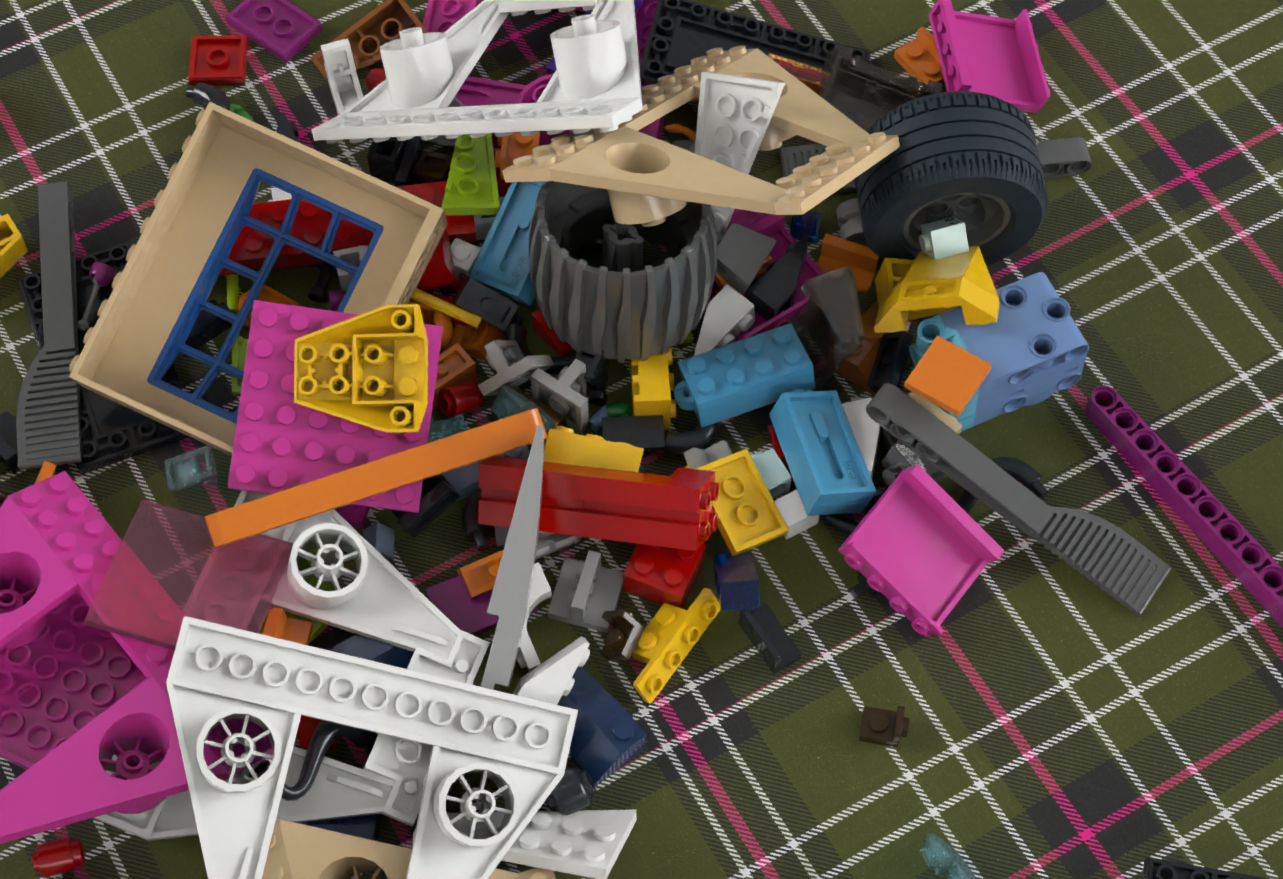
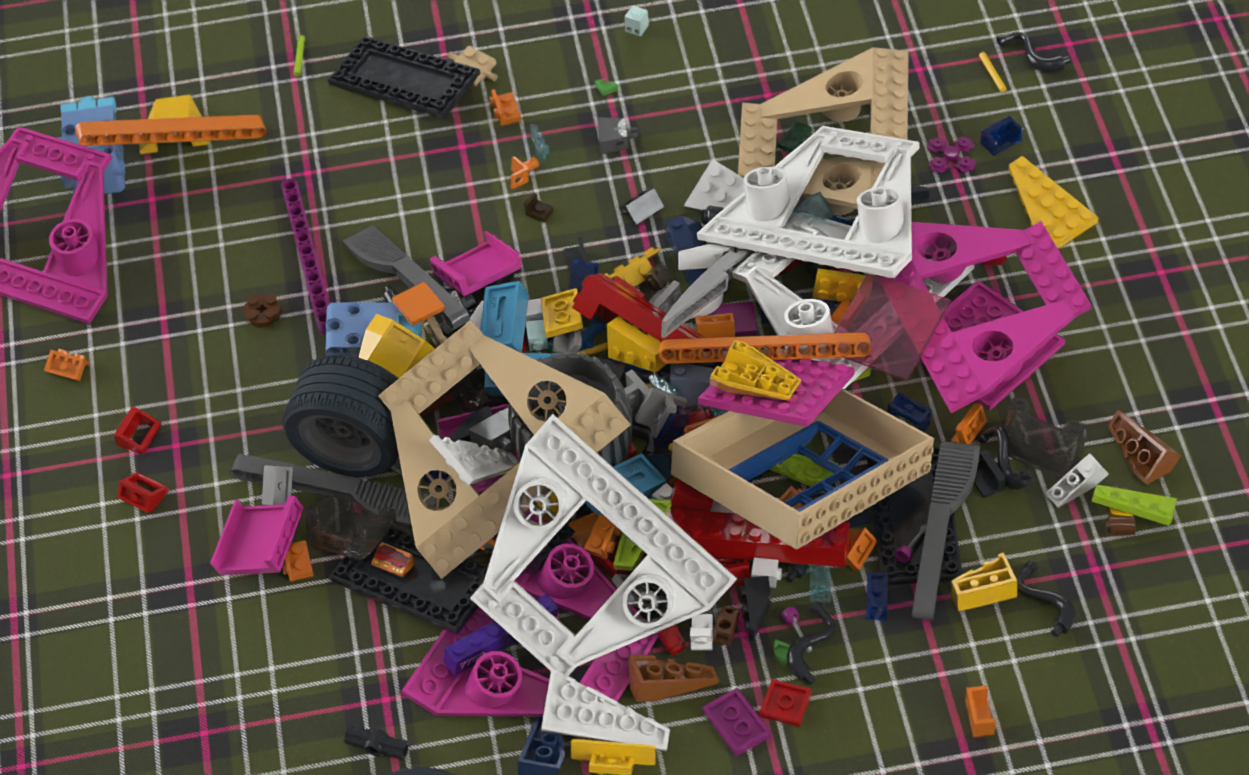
camera: 155 degrees left, 10 degrees down
none -> red tile [114,406,162,454]
none -> red tile [117,472,169,513]
none -> reddish brown plate [243,294,281,328]
none -> orange bracket [510,156,539,189]
none -> panel [619,188,664,224]
none -> clear blue panel [653,405,690,448]
none -> reddish brown leg [713,605,740,647]
none -> clear light blue slope [793,192,834,221]
none -> clear blue panel [866,572,888,620]
none -> clear blue panel [888,392,932,432]

